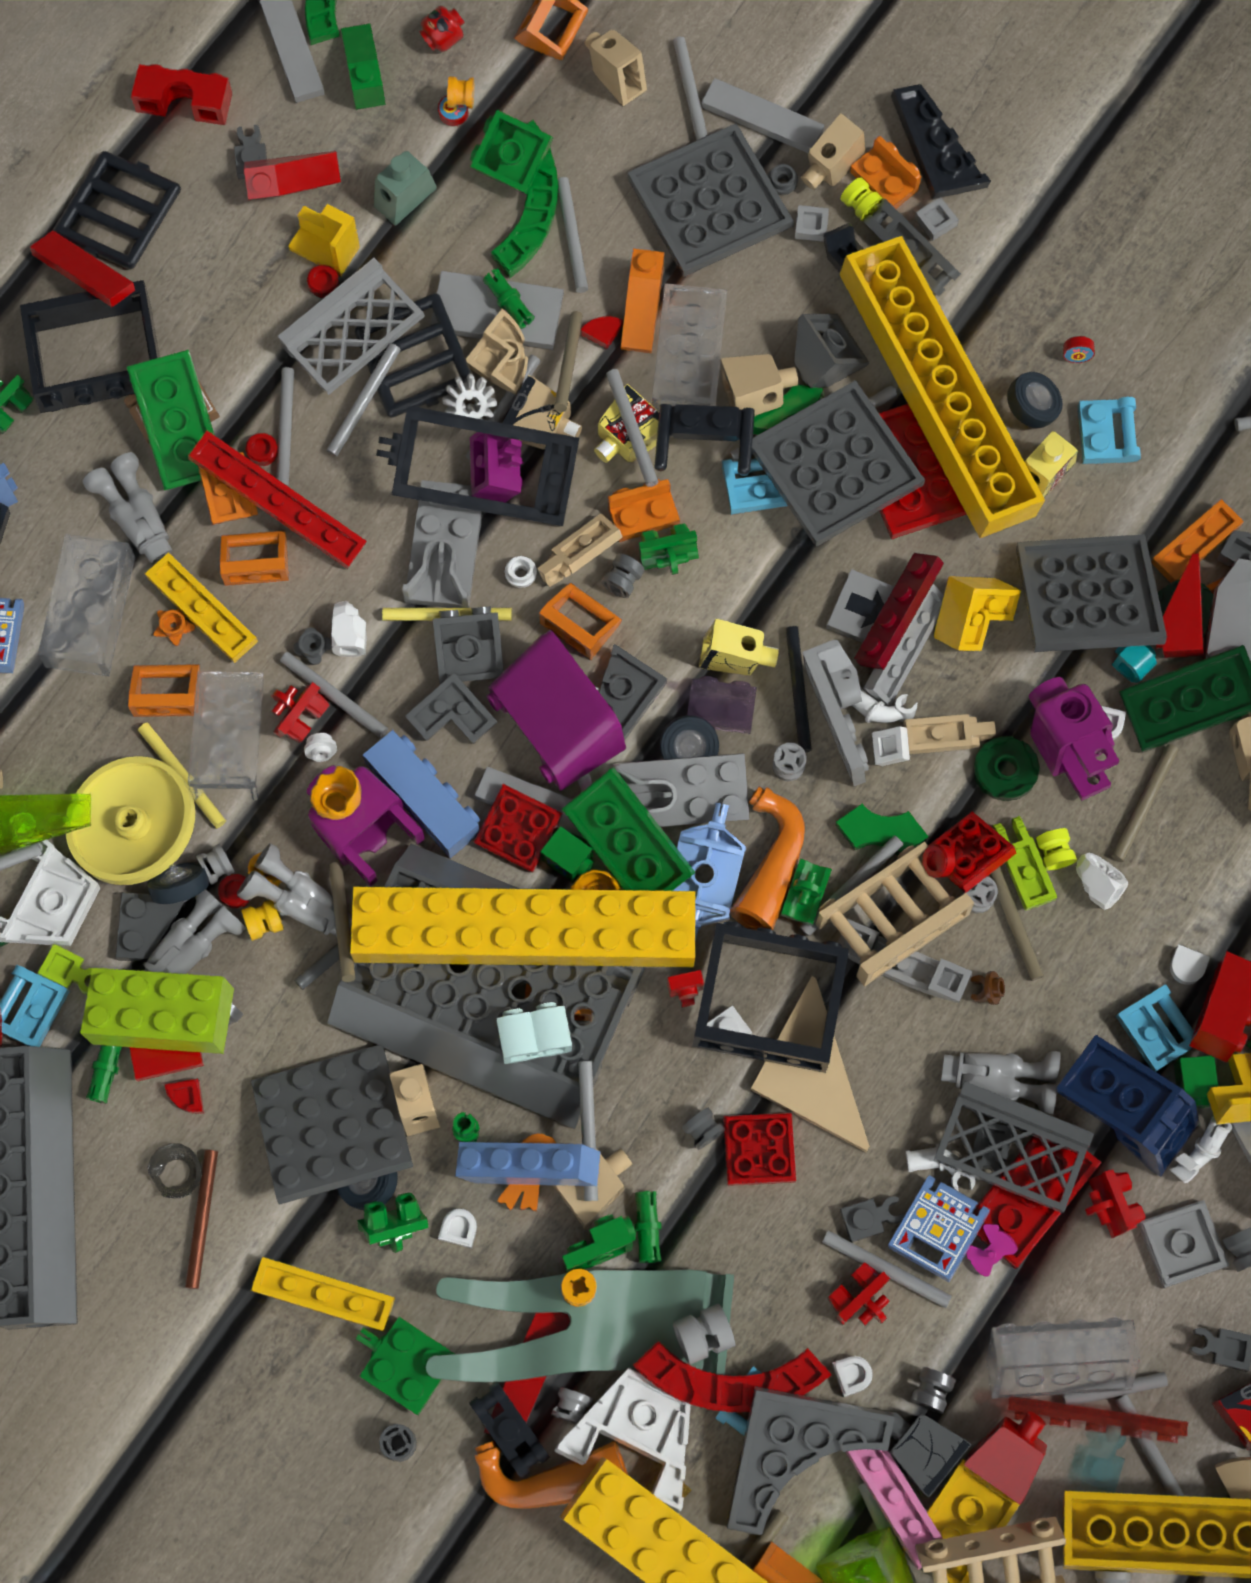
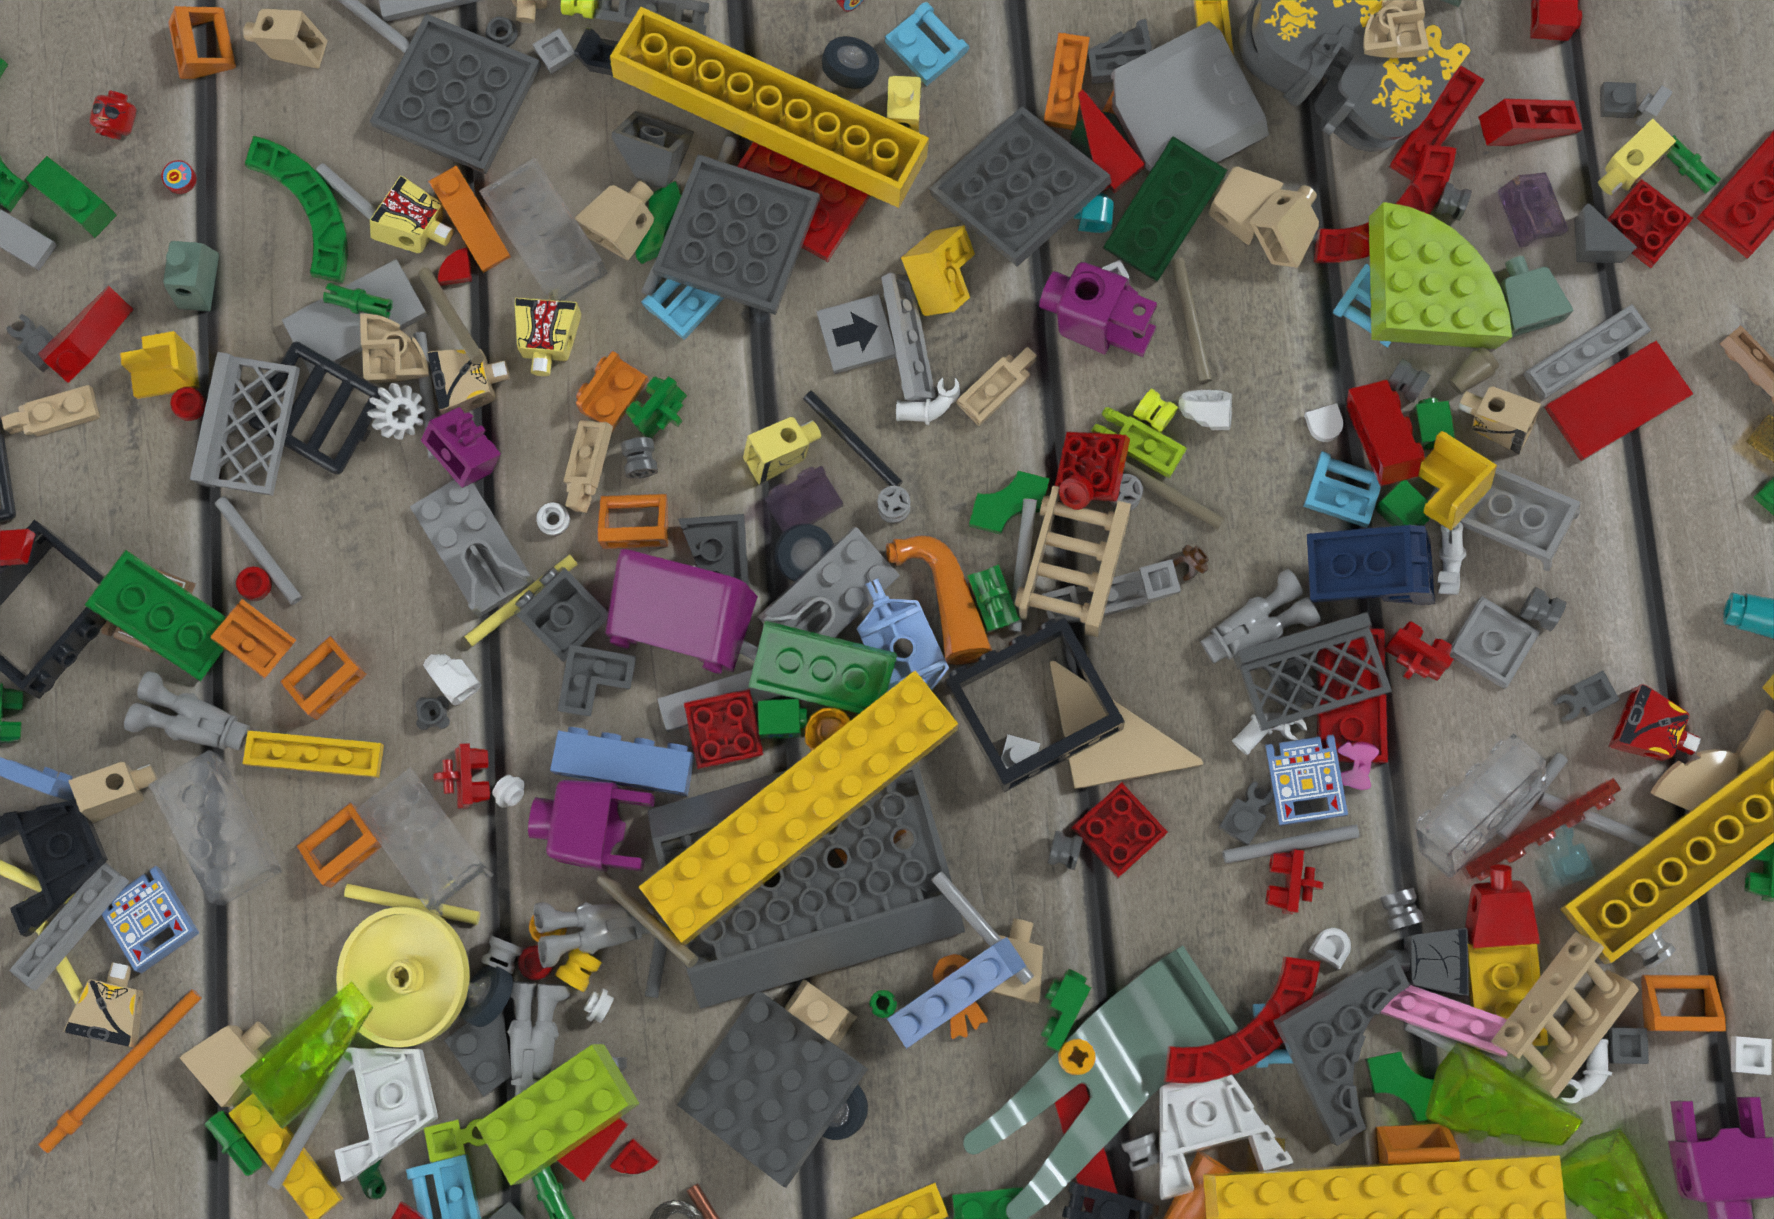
camera: 35 degrees left, 5 degrees up
orange plate [153,609,195,646] -> none
red plate [188,431,367,569] -> none
light grey bar [280,652,388,738] -> none
light orange hair [310,766,362,820] -> none
light grey bar [326,343,401,457] -> none
green hips [357,1192,429,1253] -> none
black animal [376,405,580,526] -> none
white tile [438,1209,477,1248] -> none
light orange wheel [447,76,475,109] -> none
green plate [470,110,554,195] -> none
light aqua brick [497,1002,572,1064] -> none
light grey piece [606,369,659,487] -> none
green pin [634,1191,662,1263] -> none
black plate [654,404,755,476] -> none
red plate [667,970,704,1008] -> none
light grey wheel [672,1303,736,1365] -> none
light grey plate [802,640,869,787] -> none
dark red plate [854,553,944,670] -> none
white plate [872,726,910,766] -> none
dark green tile [973,736,1040,801] -> none
none -> tan hinge [1,385,100,437]
none -> tan torso [68,762,158,823]
none -> light yellow torso [370,175,454,253]
none -> white plate [584,988,614,1023]
none -> green tile [1365,1051,1452,1122]

